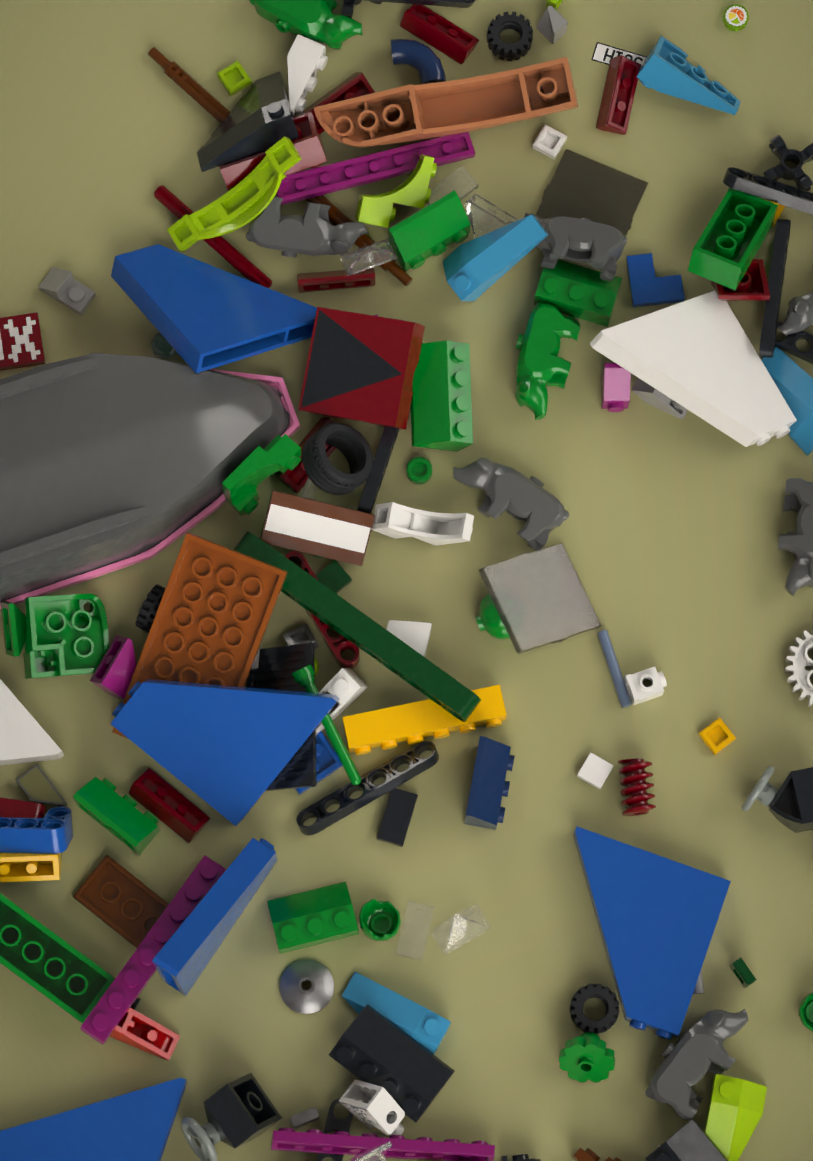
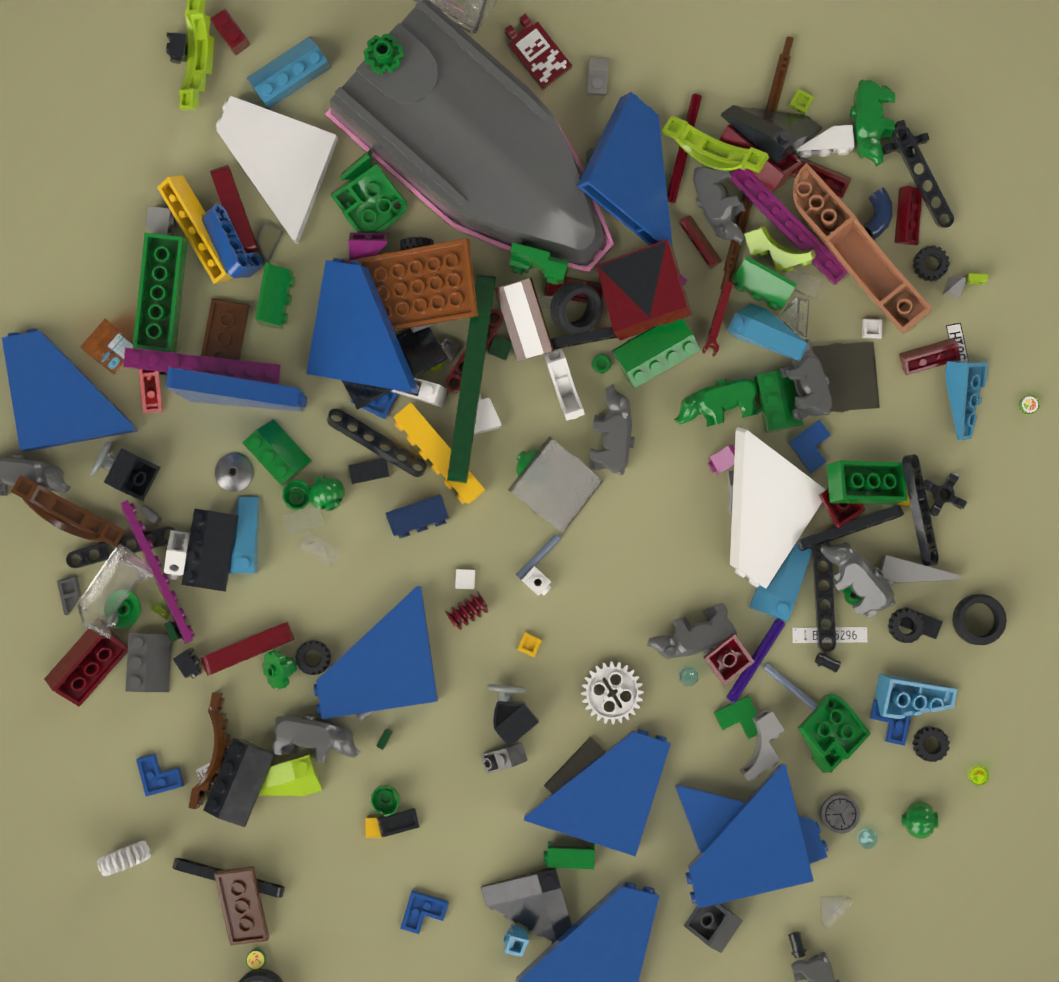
camera: 65 degrees right, 10 degrees up
dark red slope [129,768,210,843] -> none
green piece [292,664,361,785] -> none
clear slope [339,238,397,276] -> none
none -> clear orange slope [80,318,137,375]
none -> dark red beam [200,622,295,676]
none -> green plant [309,475,345,511]
none -> dark red tile [702,281,733,357]

